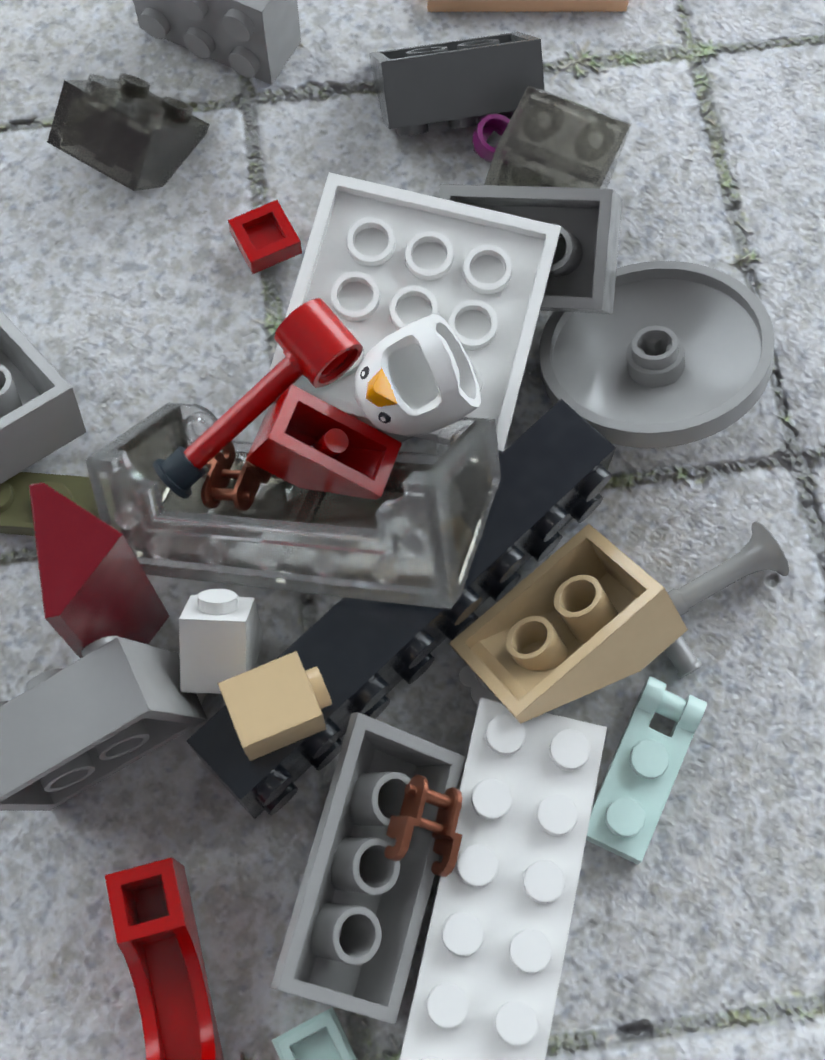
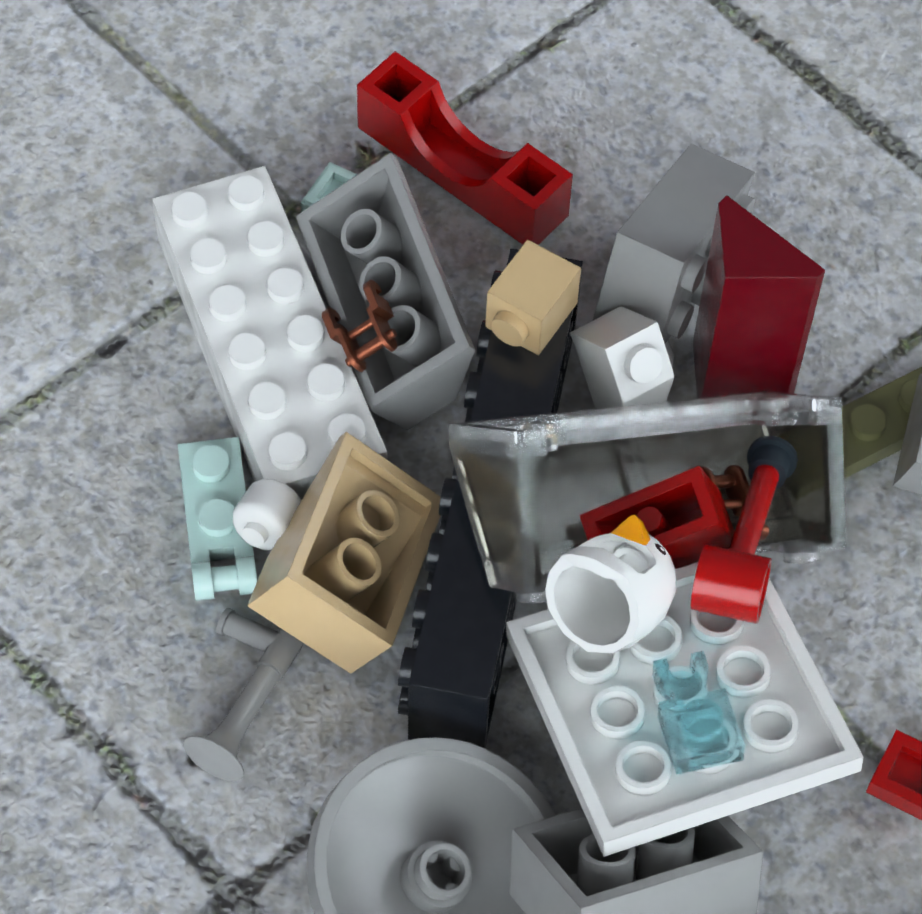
camera: 145 degrees right, 10 degrees down
none -> white piece [233,479,301,551]
none -> clear light blue plate [652,651,745,775]

